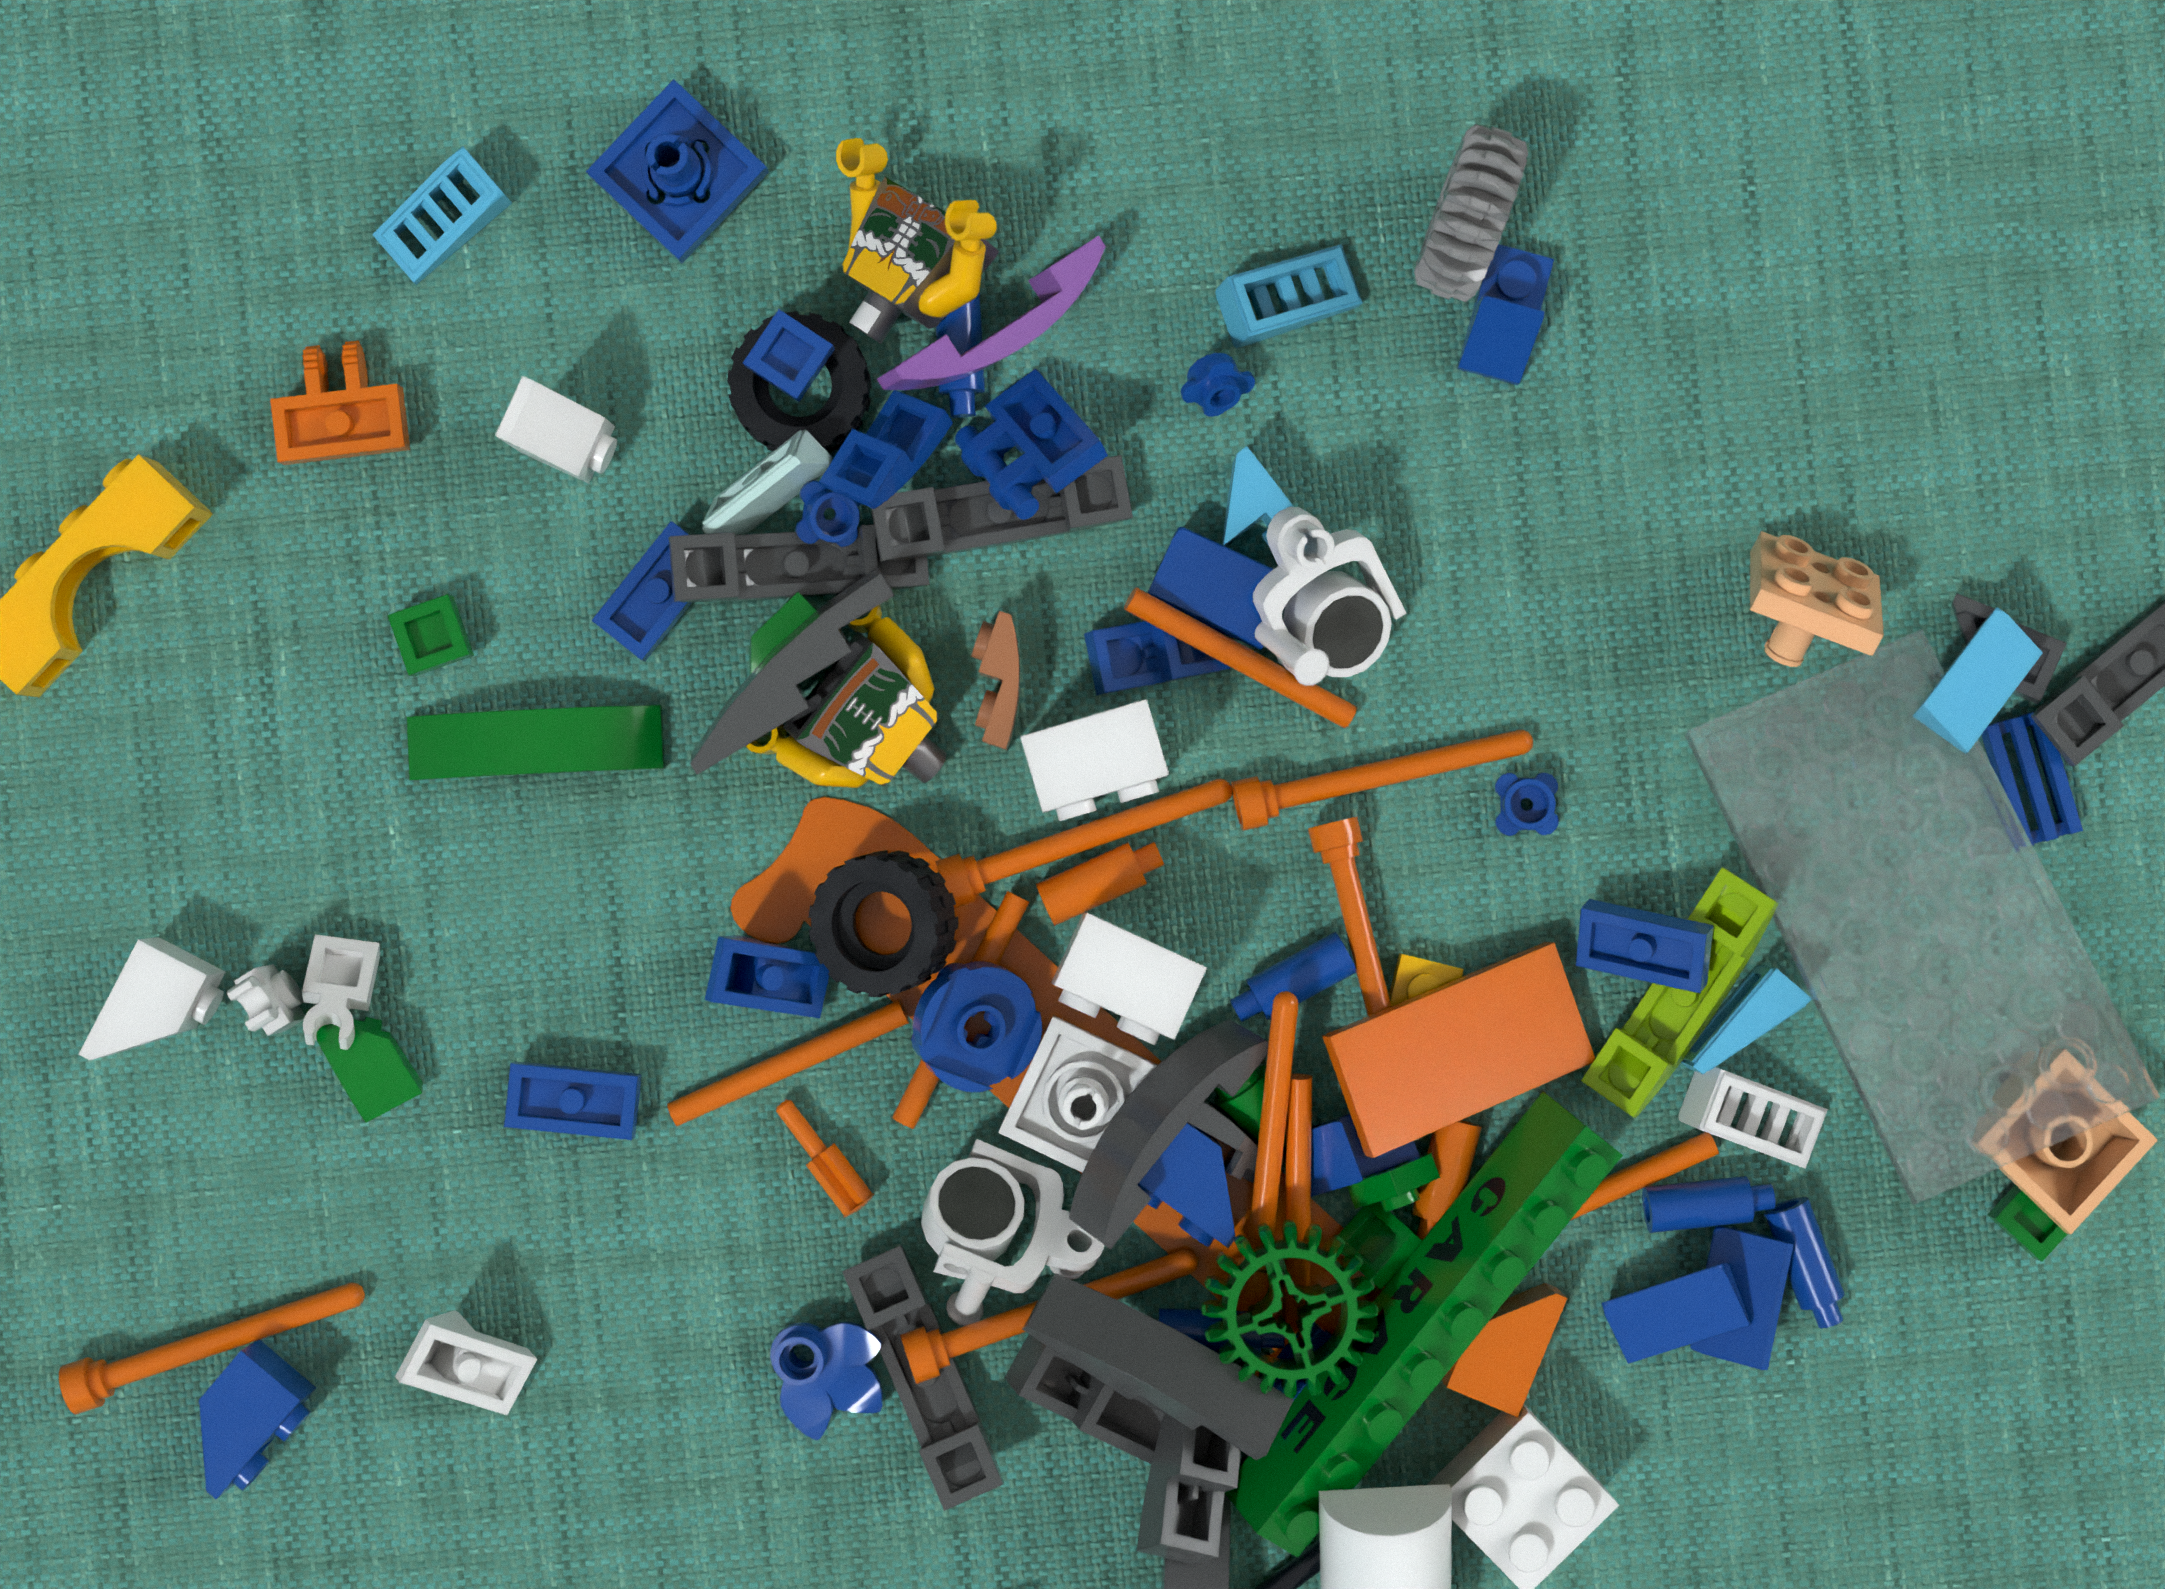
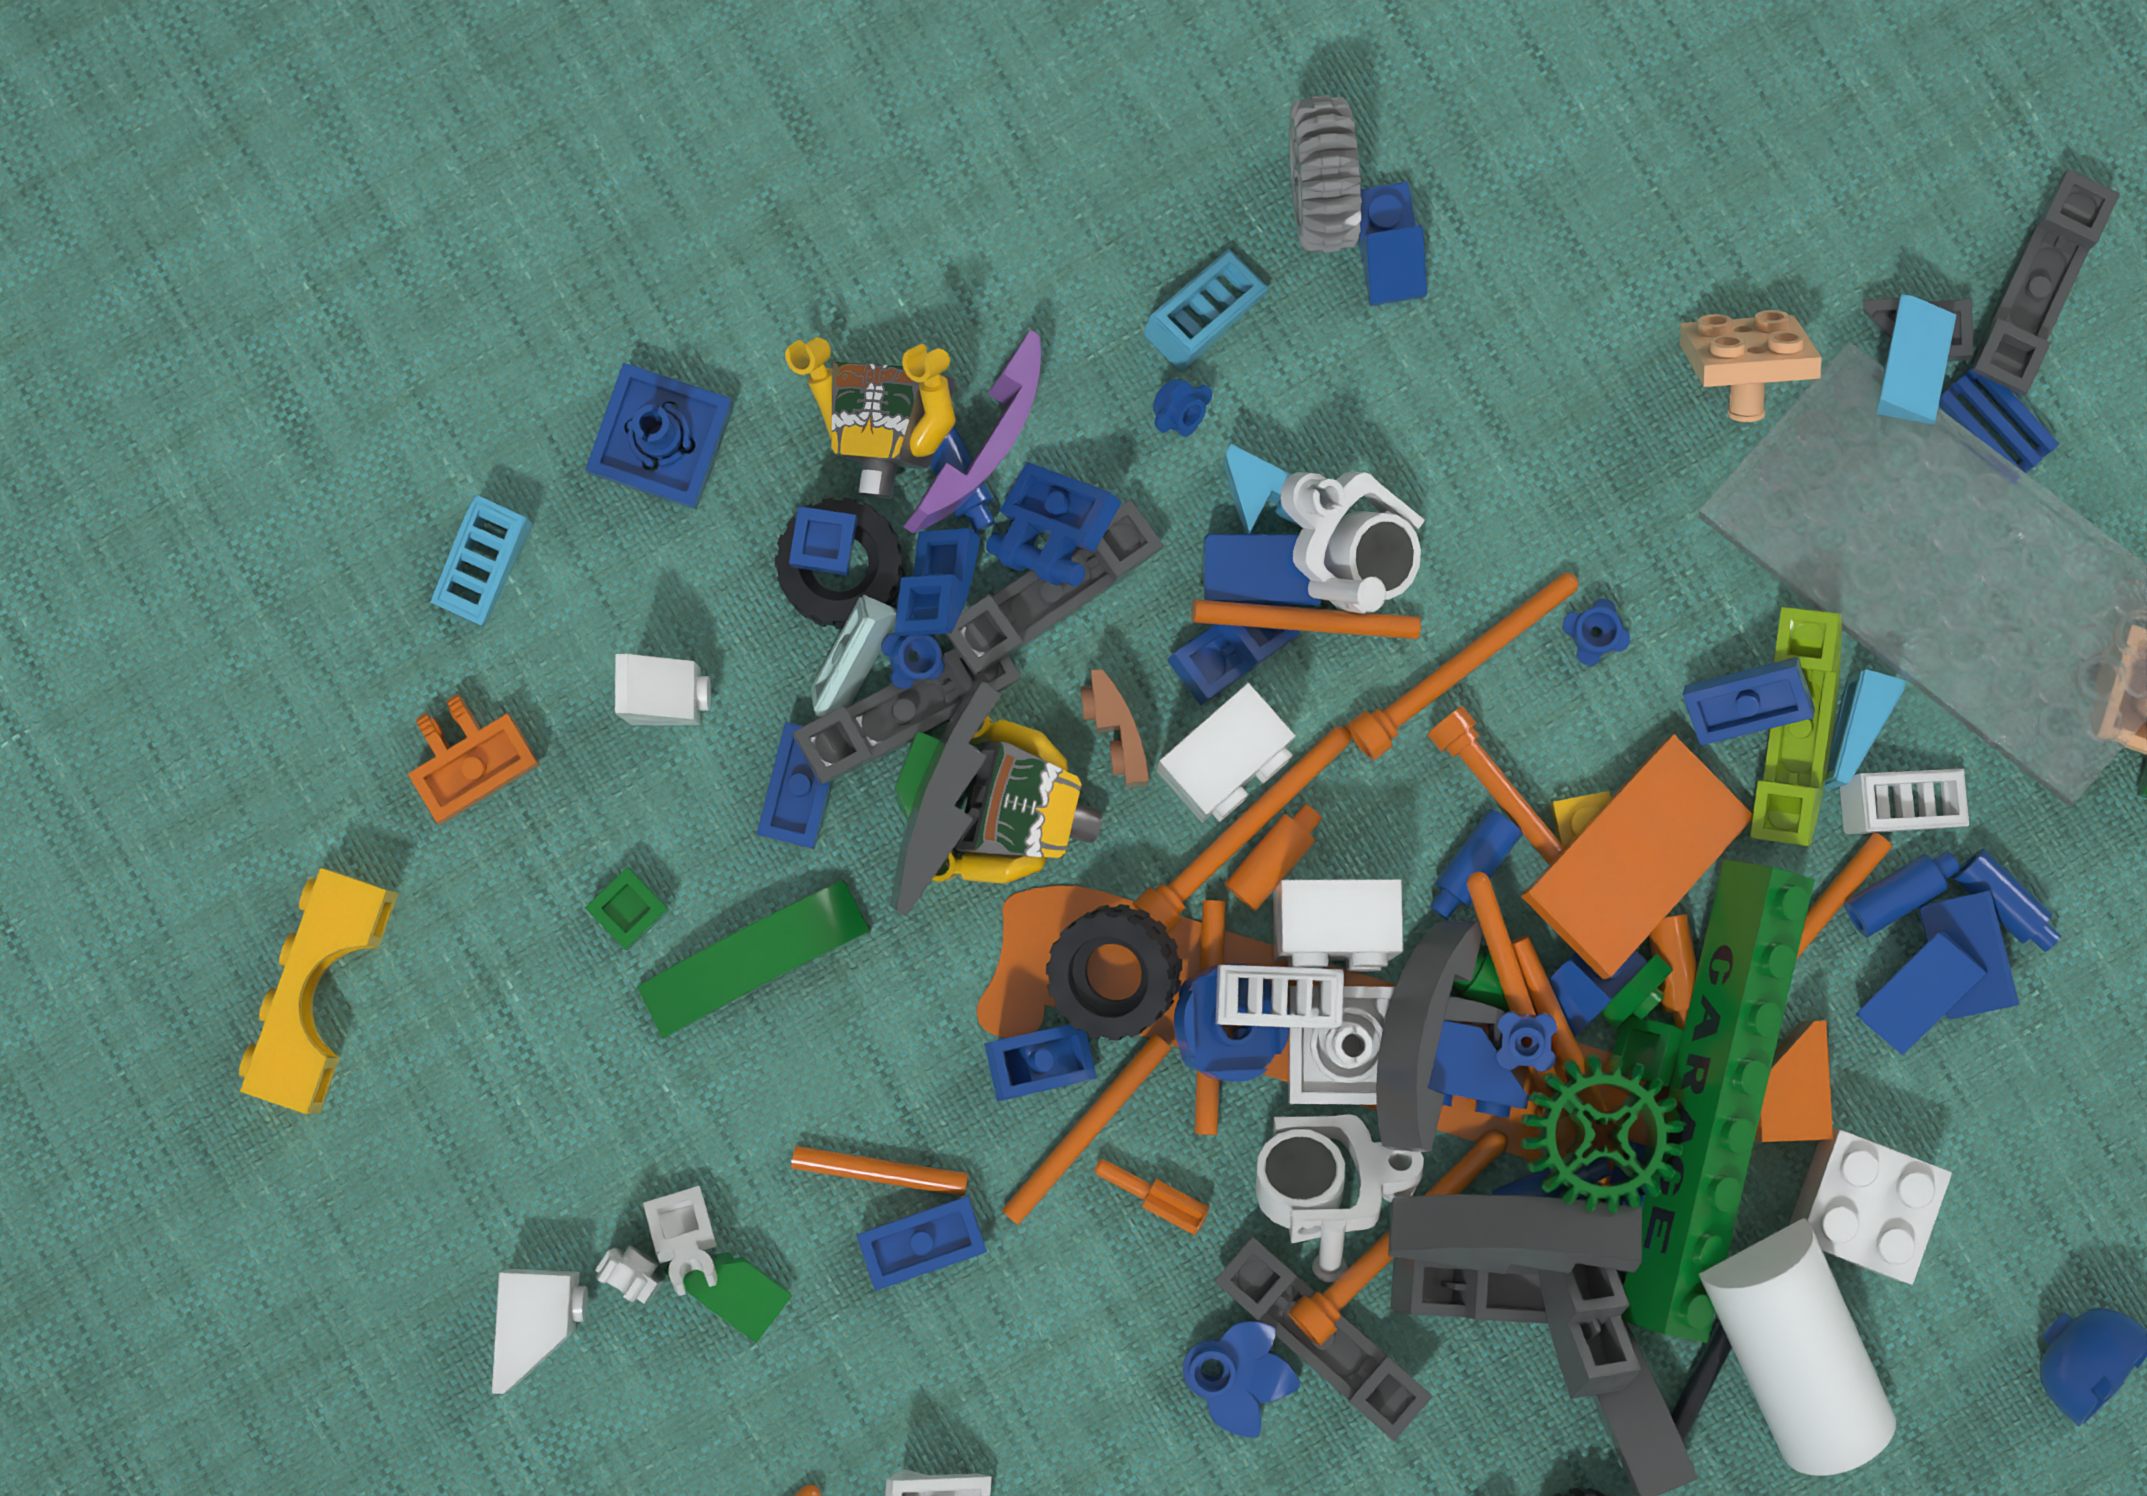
camera: 25 degrees left, 5 degrees down
none -> orange bar [791,1146,968,1196]
none -> white slope [1216,965,1344,1029]
none -> blue plate [1496,1011,1557,1072]

